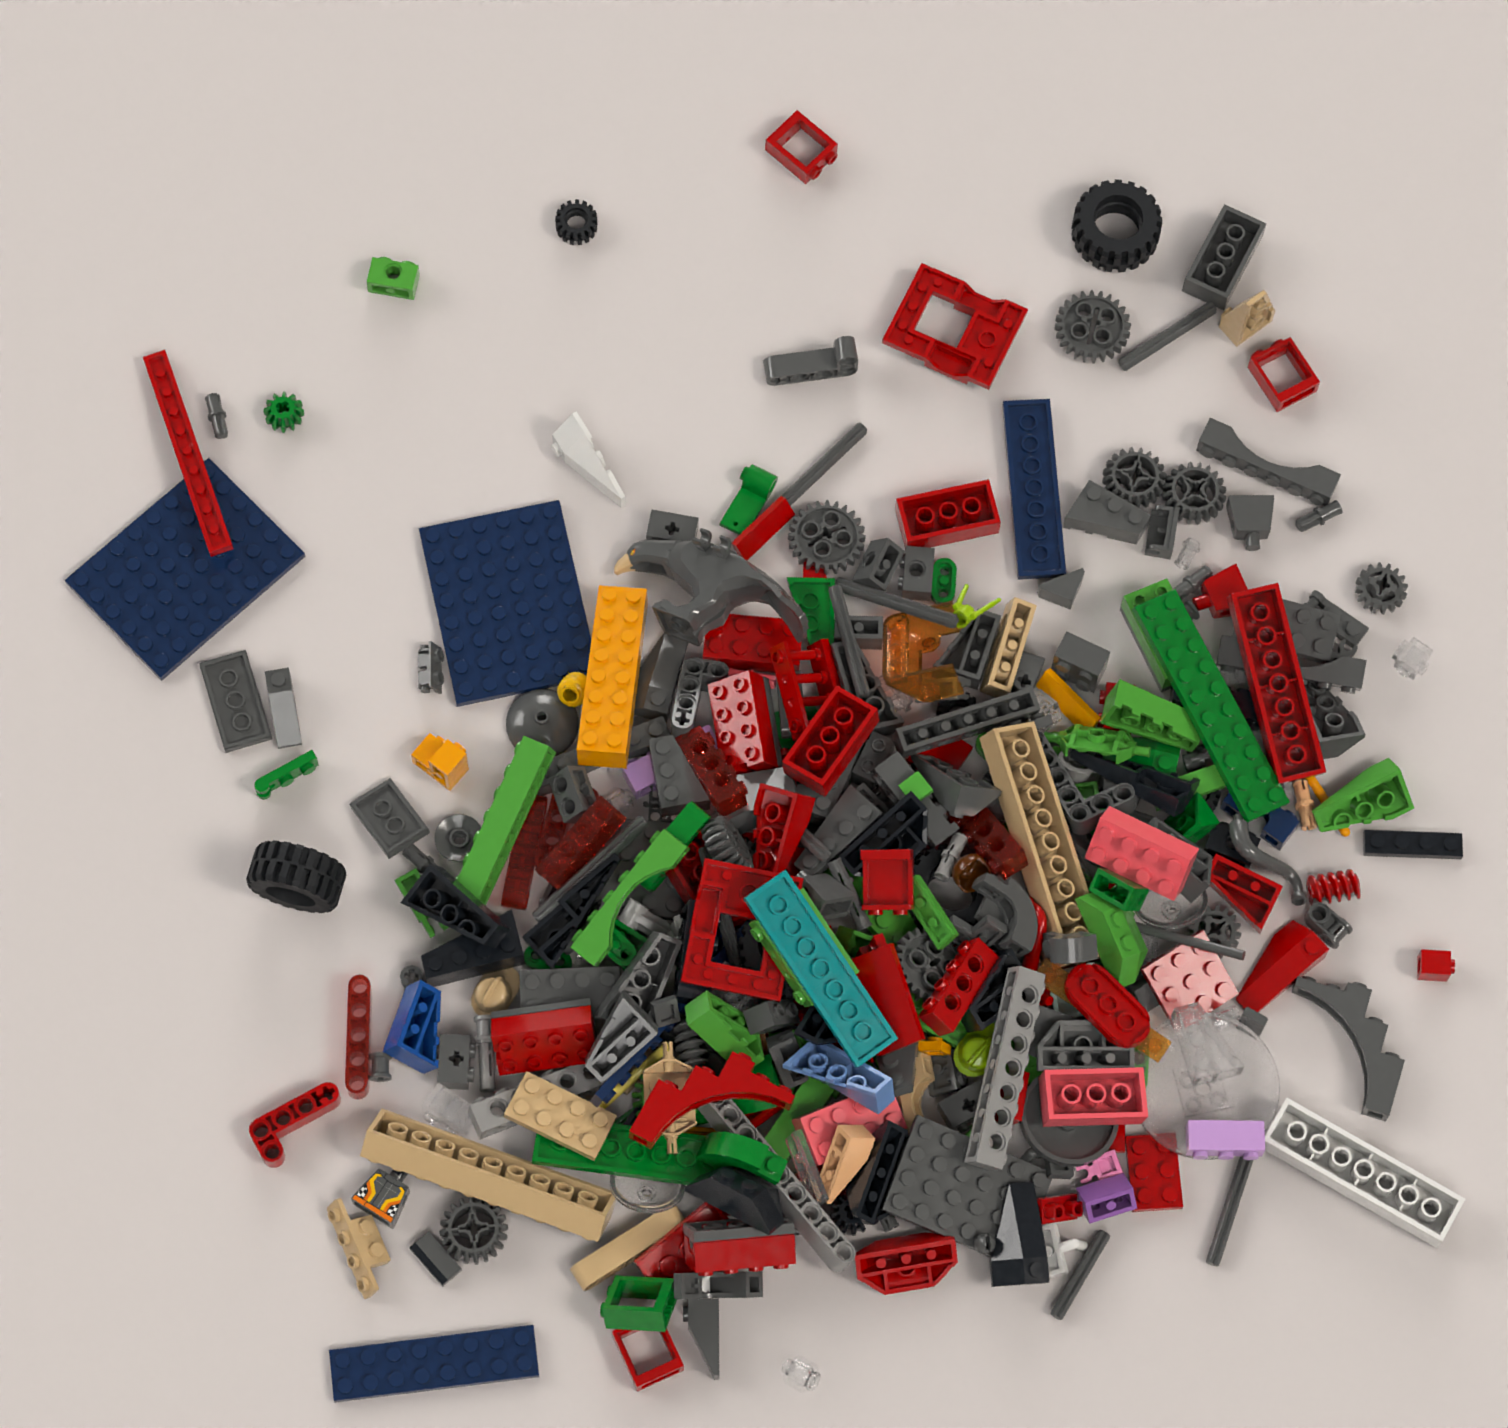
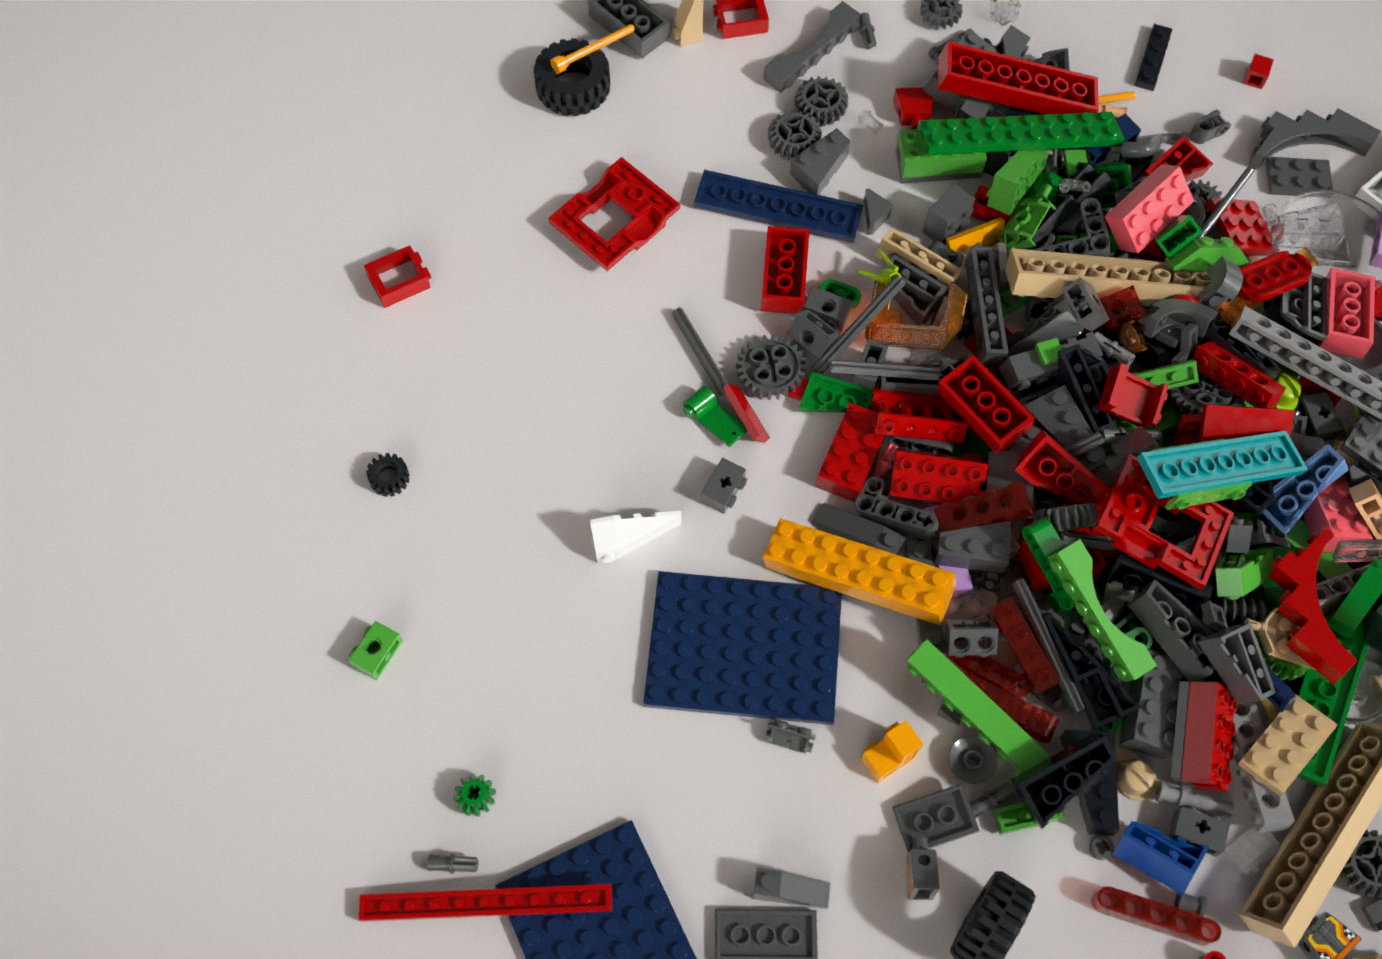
camera: 70 degrees left, 5 degrees down
green plate [254,750,319,800] -> none
dark grey dish [506,689,579,757] -> none
yellow head [557,672,586,707] -> none
dark grey animal [614,528,809,646] -> none
dark grey beam [763,336,858,386] -> none
dark grey gear [1054,290,1131,364] -> none
dark grey axle [1118,302,1217,371] -> none
dark grey hinge [1145,505,1180,560] -> none
dark grey pin [1173,565,1213,600] -> none
dark grey torso [1226,495,1274,551] -> none
red wedge [1235,920,1329,1013] -> none
dark grey tile [1236,1007,1268,1040] -> none
red piece [1306,869,1361,905] -> none
bright green wedge [1312,758,1414,832] -> none
none -> light orange piece [551,24,635,74]
none -> dark grey torso [906,837,940,900]
none -> clear arm [1059,178,1091,193]
none -> dark grey brick [1062,278,1110,332]
none -> dark grey plate [1266,156,1333,198]

